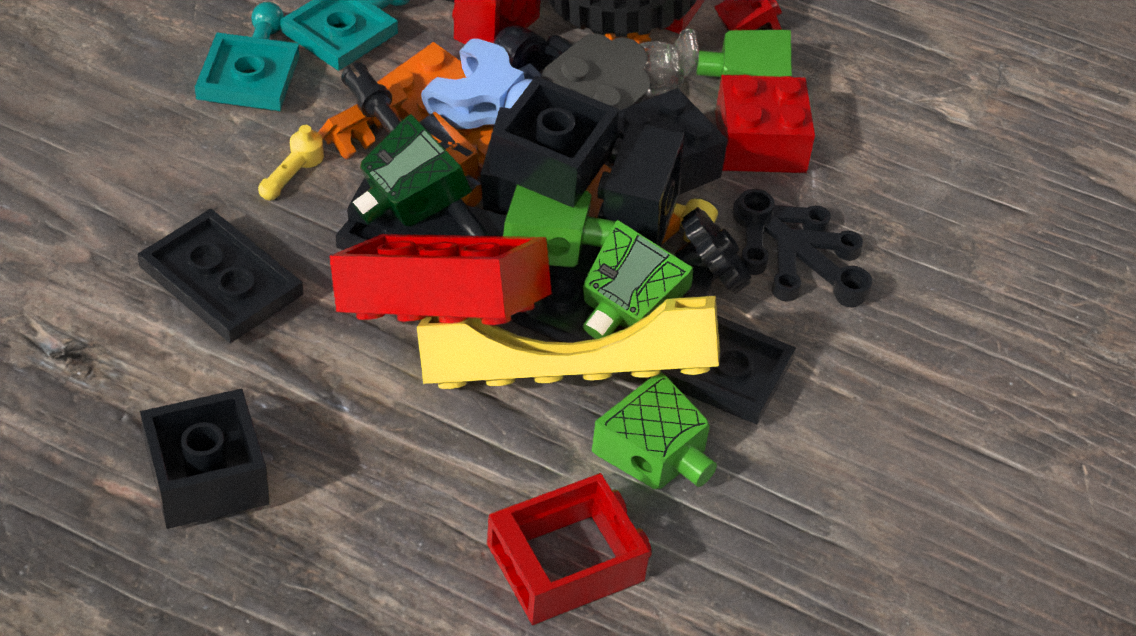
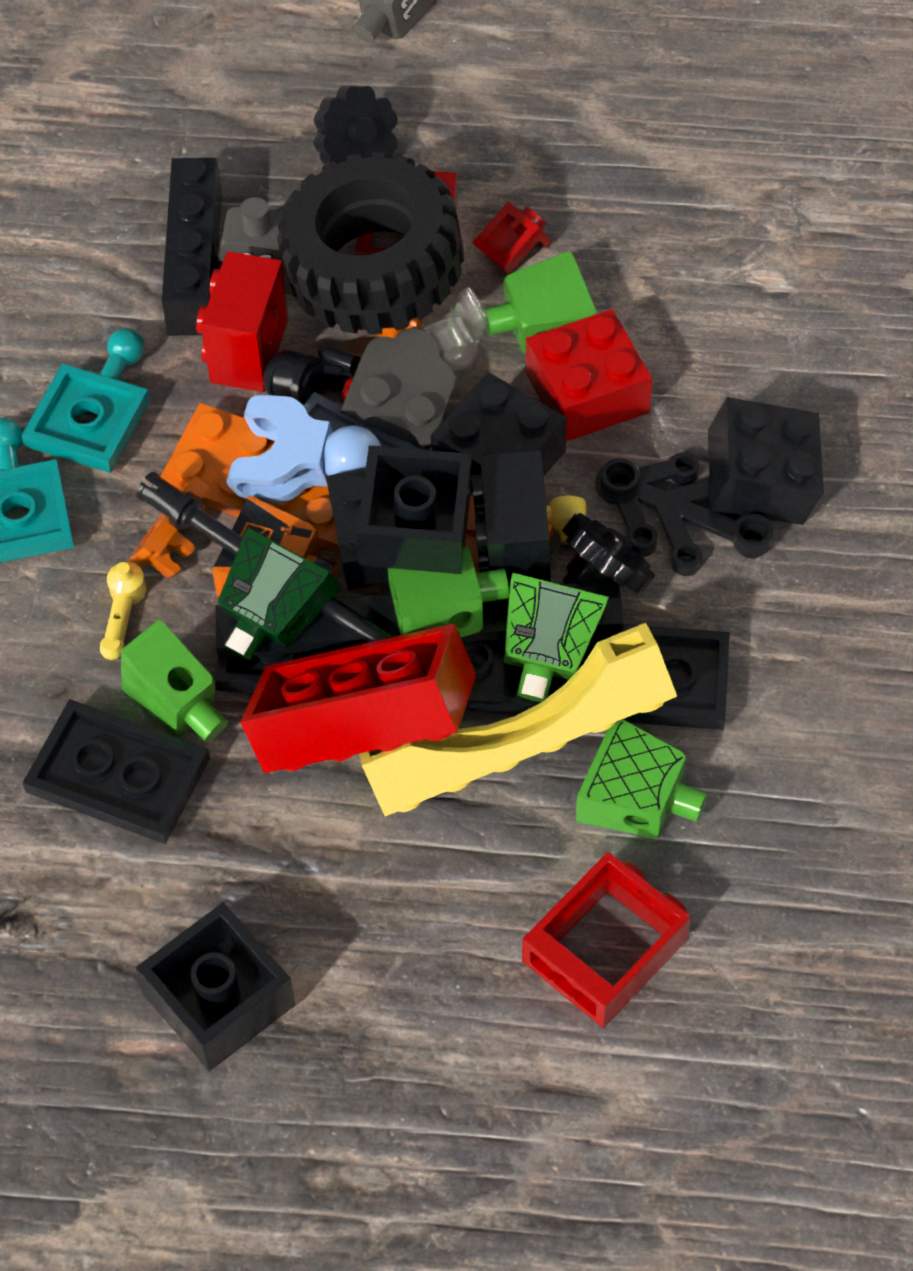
camera: 15 degrees left, 10 degrees up
none -> bright green torso [121,619,228,743]
none -> black brick [708,397,824,525]

